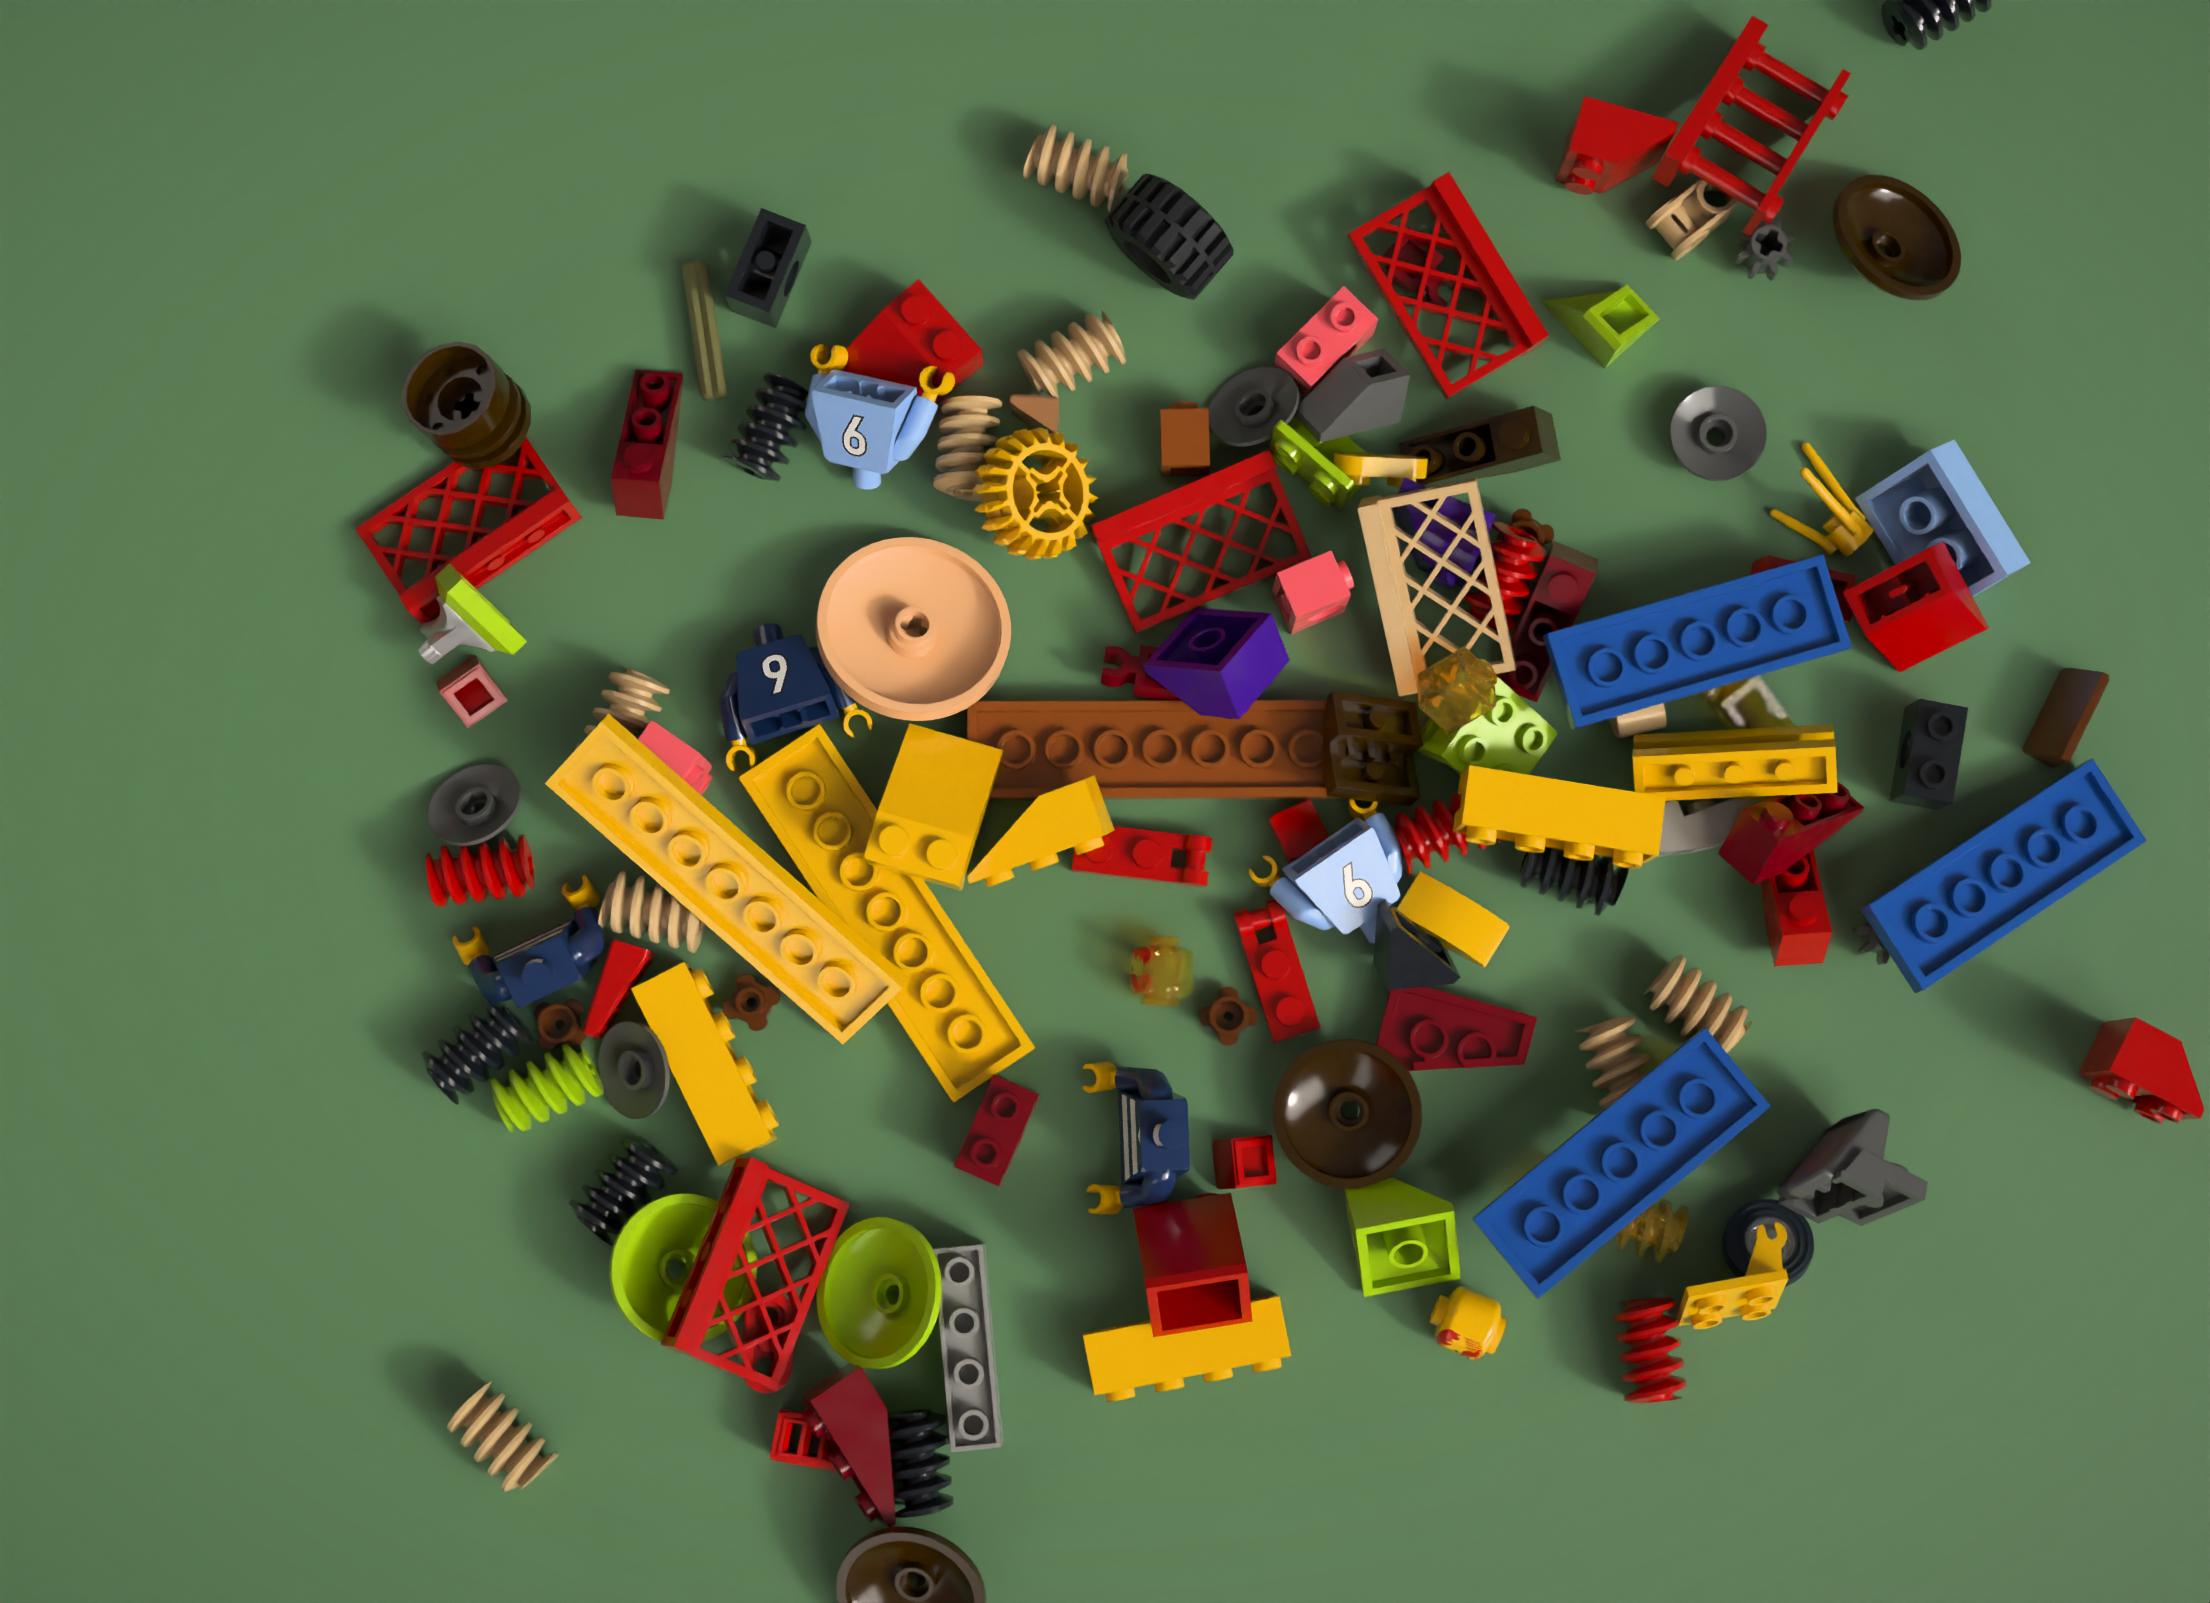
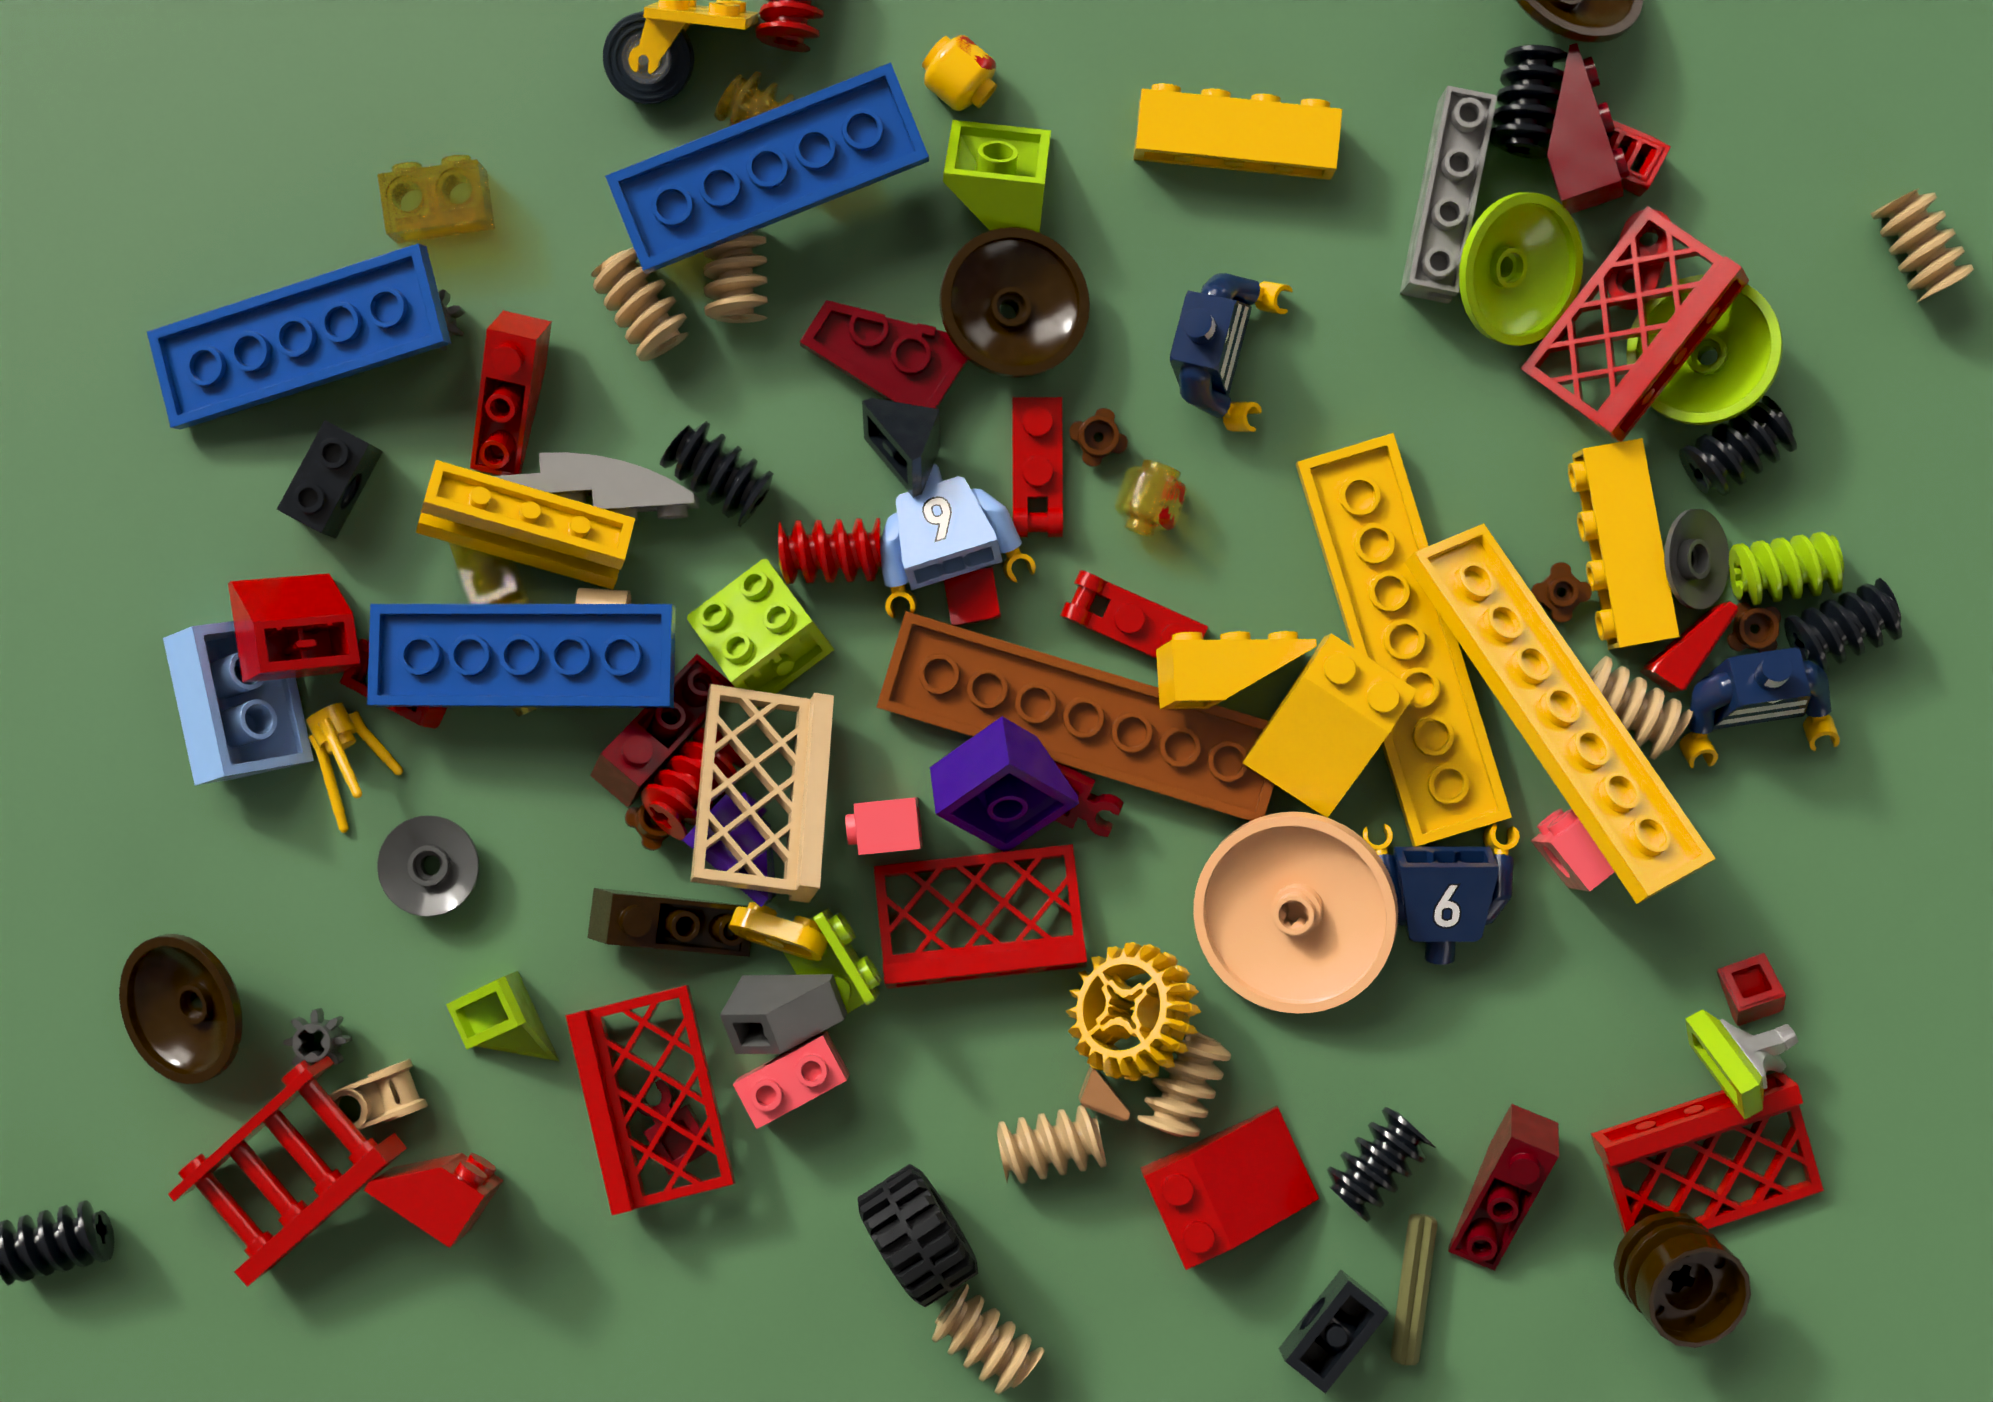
camera: 165 degrees left, 5 degrees up
red piece [426,834,535,907] -> none
dark grey dish [427,764,522,846] -> none
tan piece [576,666,670,748] -> none
light blue torso [805,344,955,490] -> none
dark red brick [953,1075,1040,1187] -> none
red slope [1133,1193,1253,1337] -> none
dark orange brick [1160,401,1210,477] -> none
dark grey dish [1209,366,1300,447] -> none
red slope [1212,1135,1277,1190] -> none
dark brown slope [1323,691,1423,806] -> none
yellow slope [1397,871,1510,968] -> none
clear yellow brick [1418,646,1497,735] -> none
yellow brick [1453,765,1666,869] -> none
dark red slope [1717,782,1864,885] -> none
dark grey piece [1777,1109,1928,1226] -> none
reddish brown slope [2023,668,2110,768] -> none
red slope [2078,1017,2205,1124] -> none
none -> clear yellow brick [377,155,495,244]

